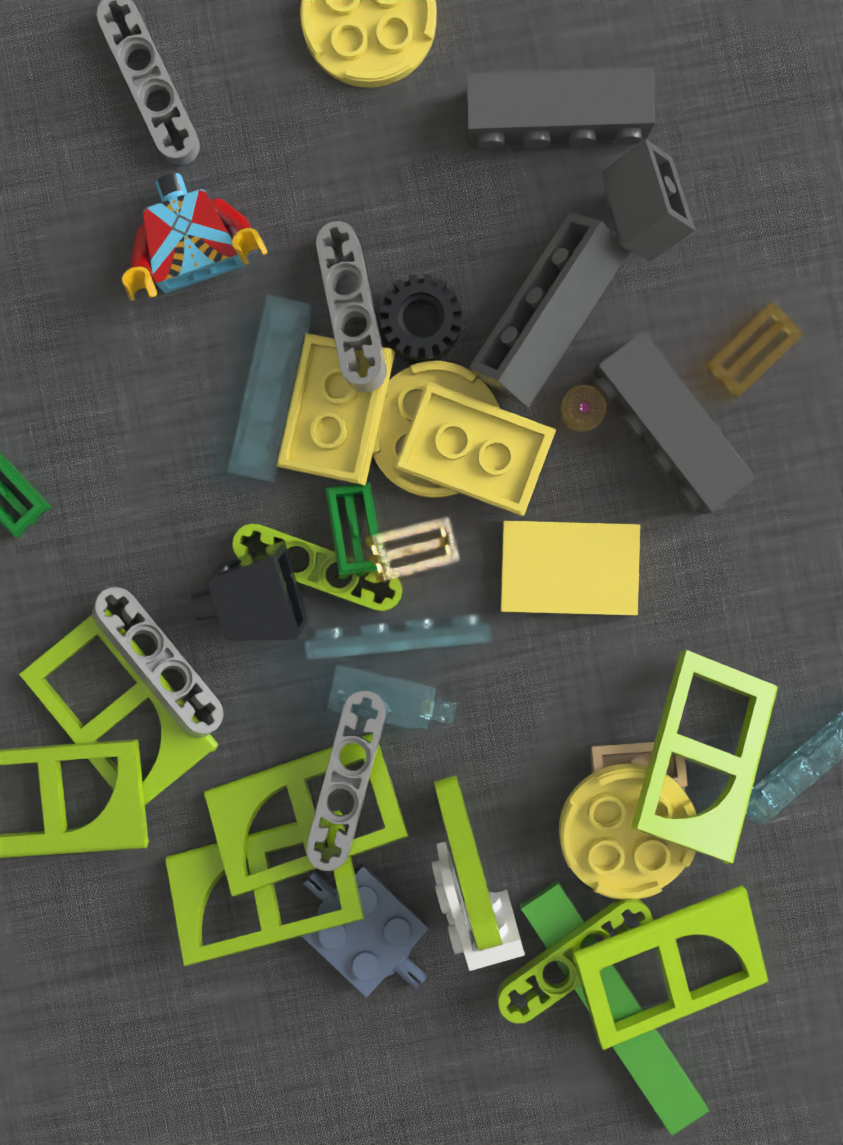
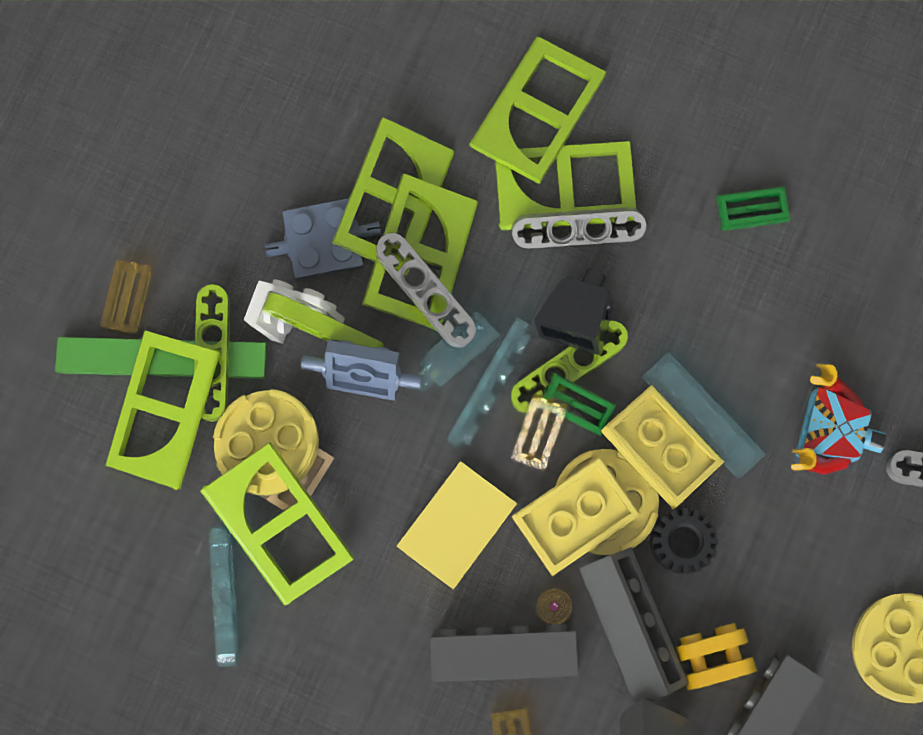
camera: 125 degrees right, 10 degrees down
light grey beam [316,221,387,393] -> none
none -> clear yellow tile [100,259,152,334]
none -> sand blue plate [301,340,422,401]
none -> yellow brick [675,623,757,690]

